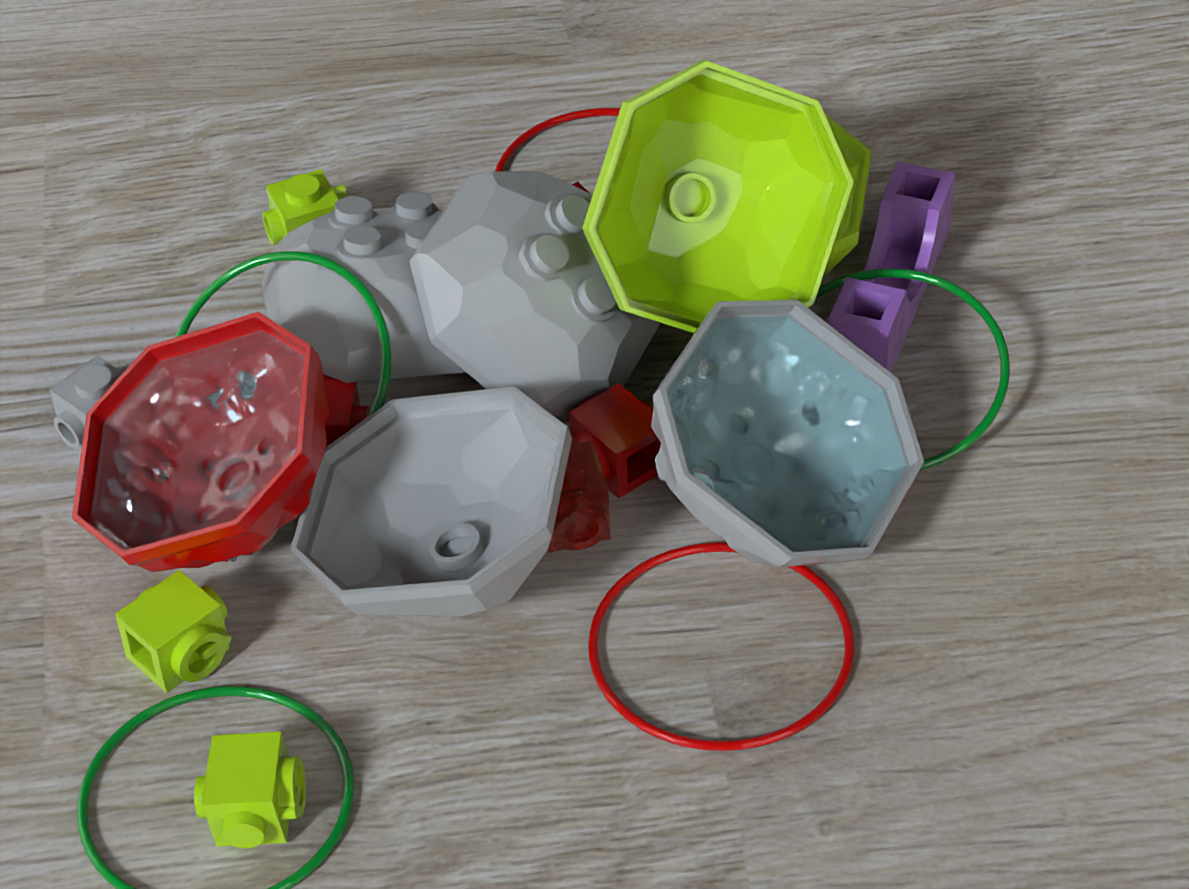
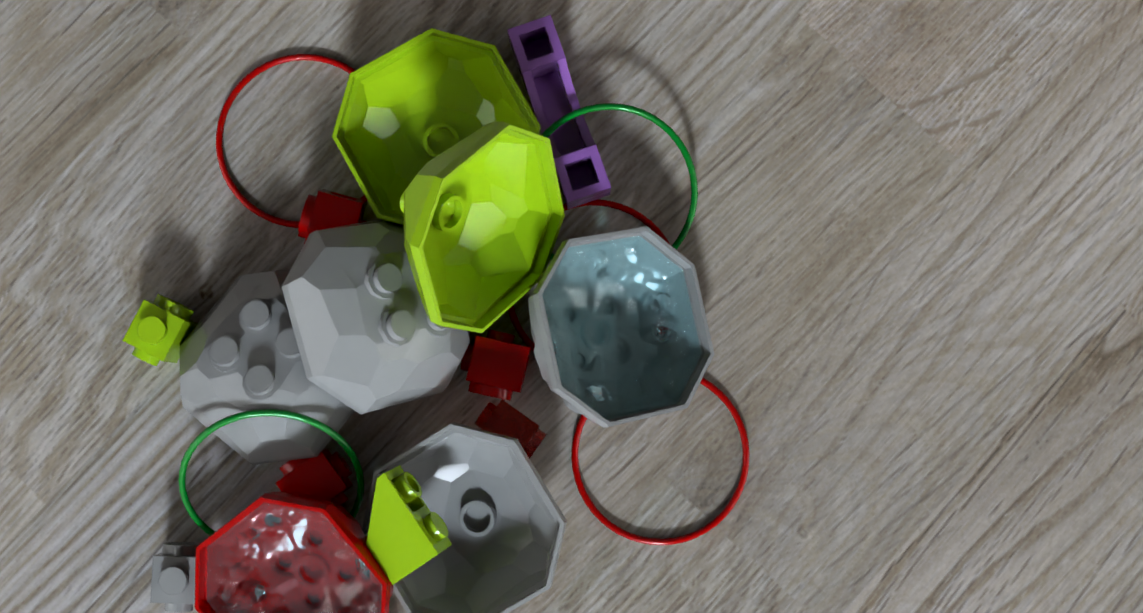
camera: 40 degrees left, 40 degrees up
none -> lime slope [366,465,452,585]

